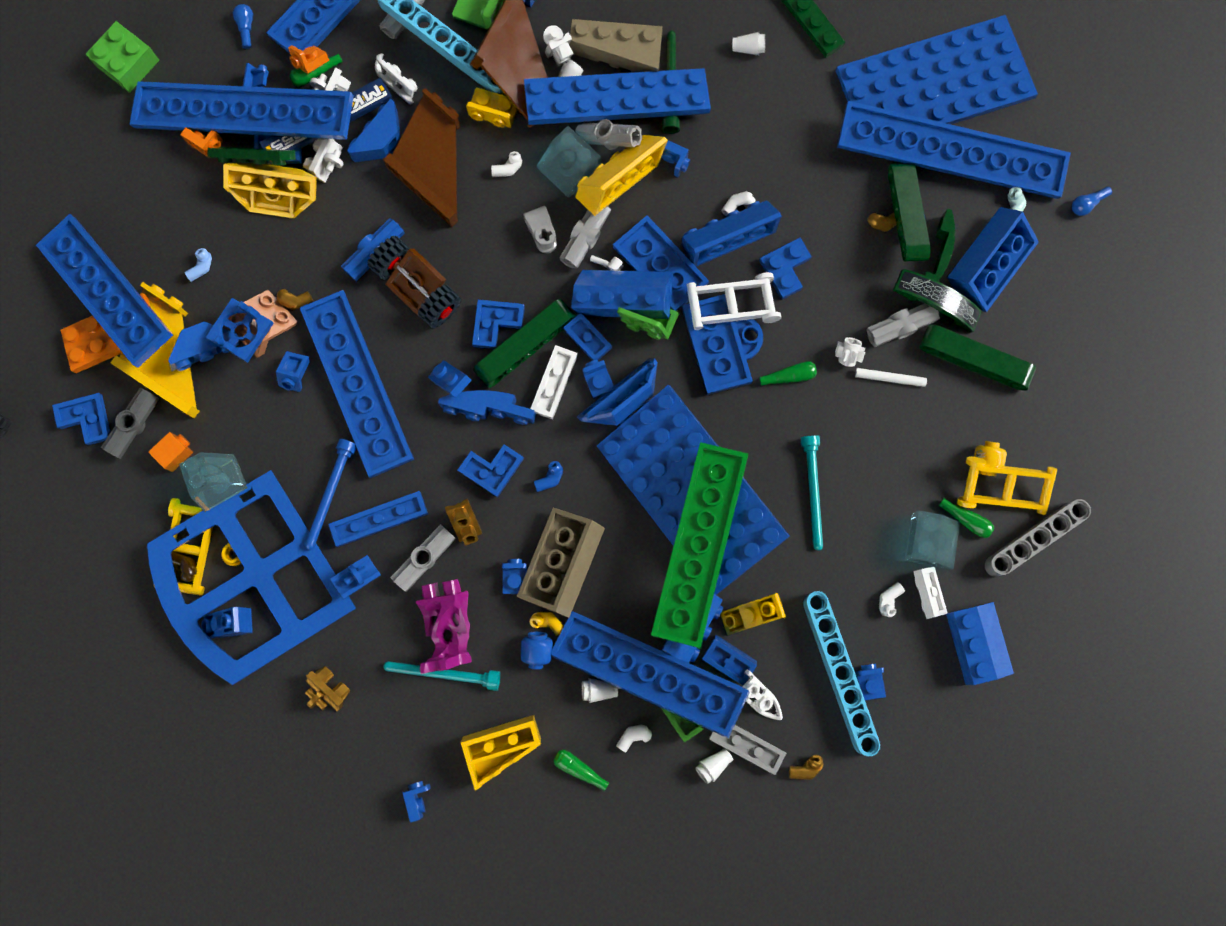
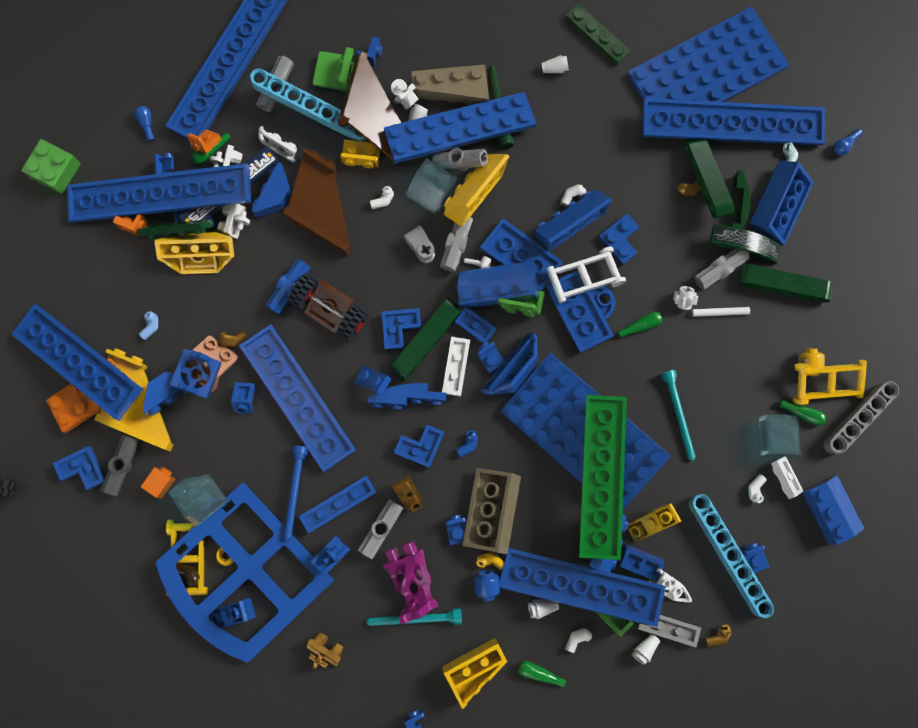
camera: 15 degrees left, 0 degrees up
blue bracket [662,141,690,177] -> none

